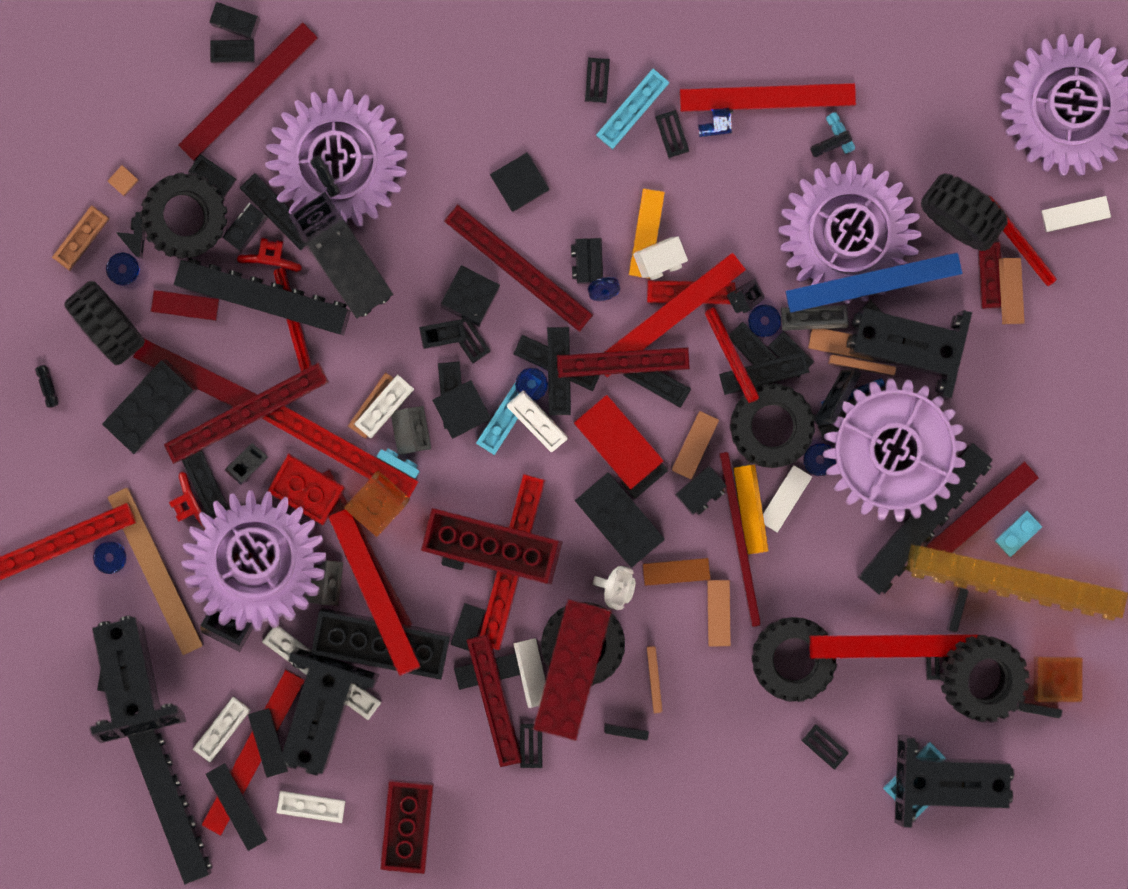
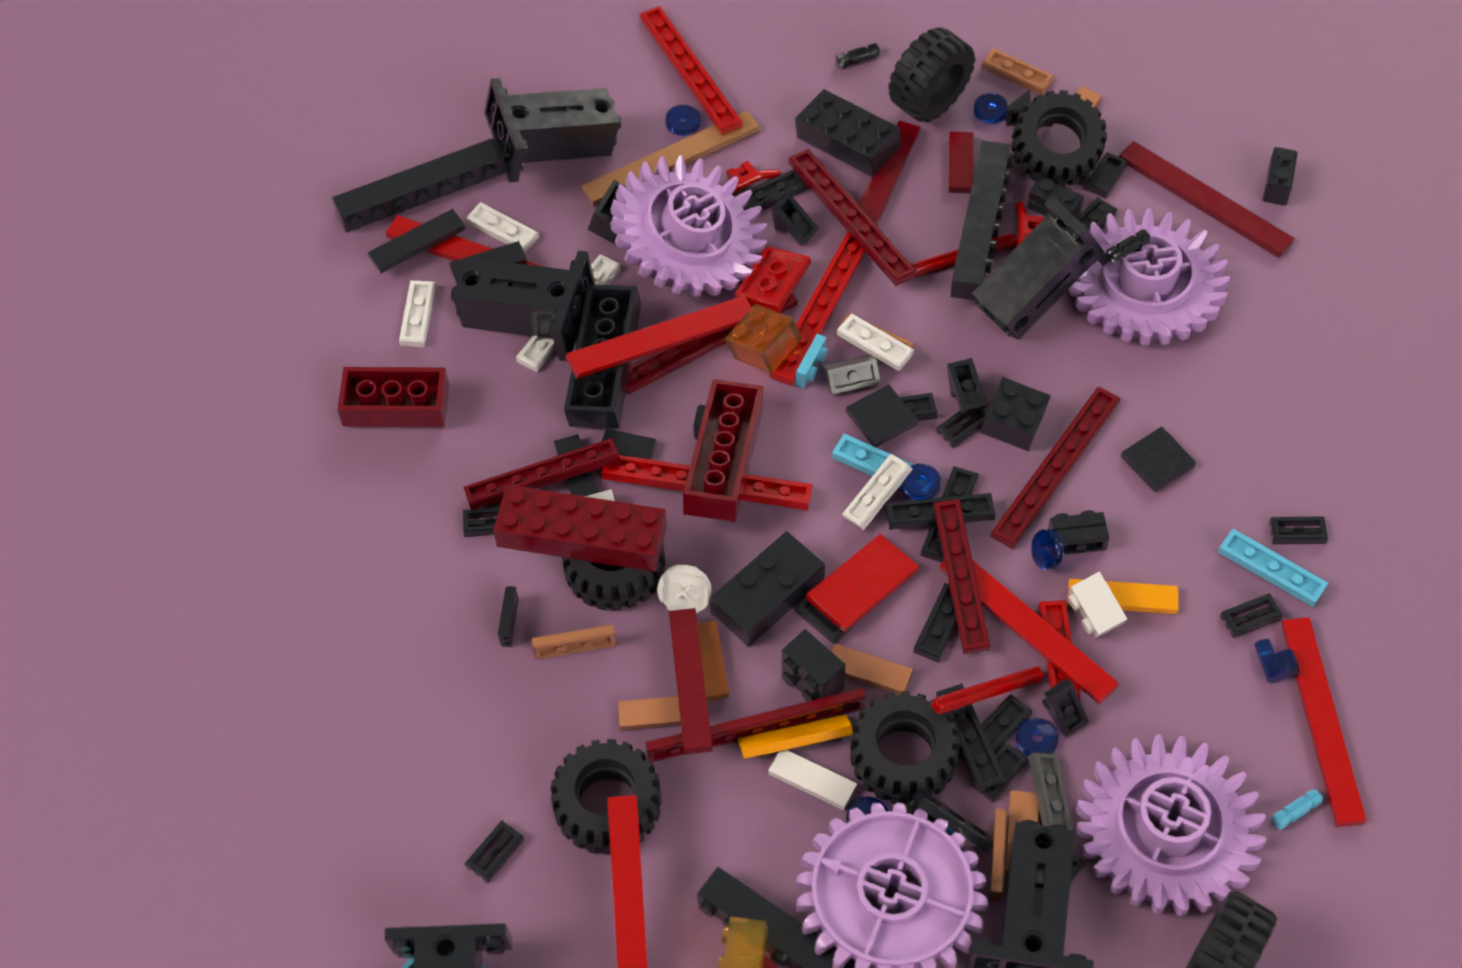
camera: 85 degrees right, 30 degrees down
black tile [210,40,255,63] -> none
dark grey panel [305,560,343,606] -> none
blue tile [785,252,963,313] -> none
black axle [810,131,852,157] -> none
none -> dark red tile [669,608,713,755]

